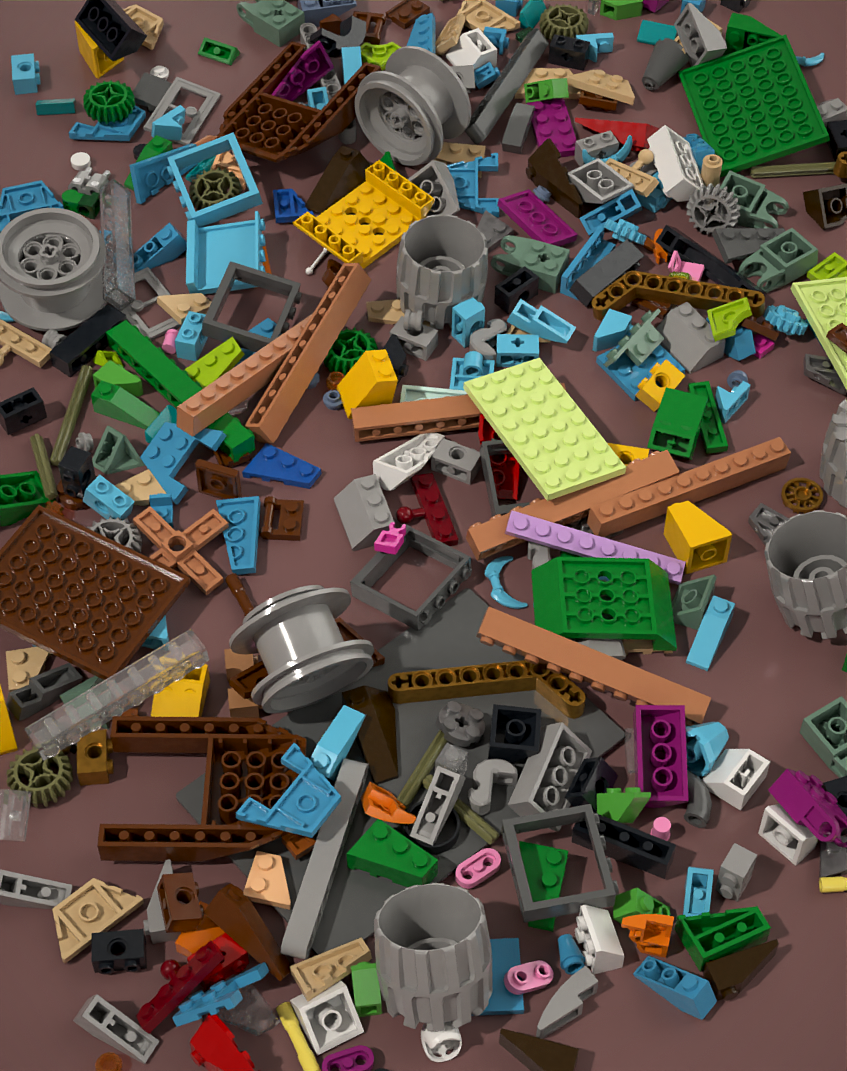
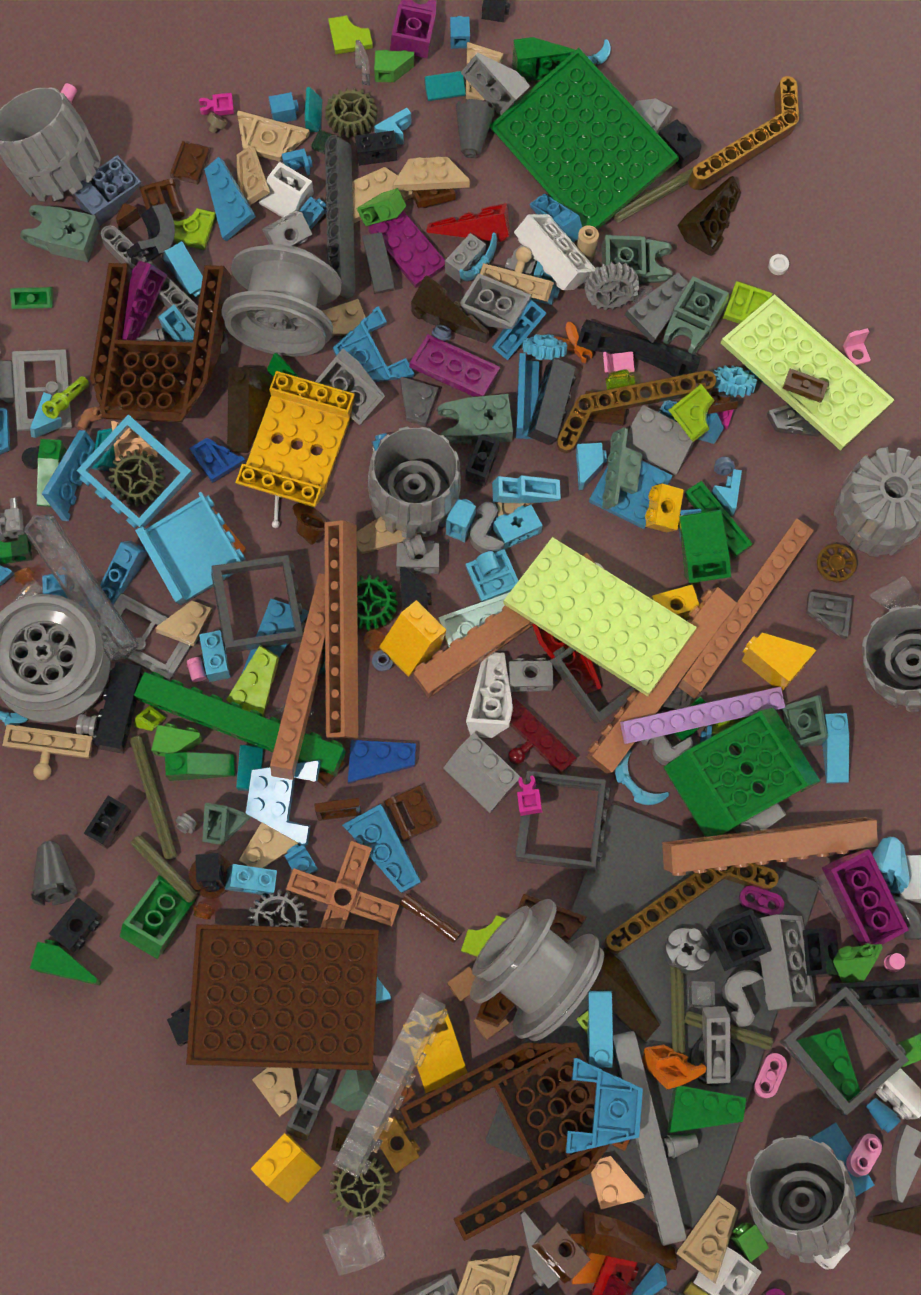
camera: 30 degrees left, 20 degrees up
none -> lime pin [42,376,89,419]
none -> light grey cone [662,1133,698,1158]
none -> magenta plate [739,886,784,916]

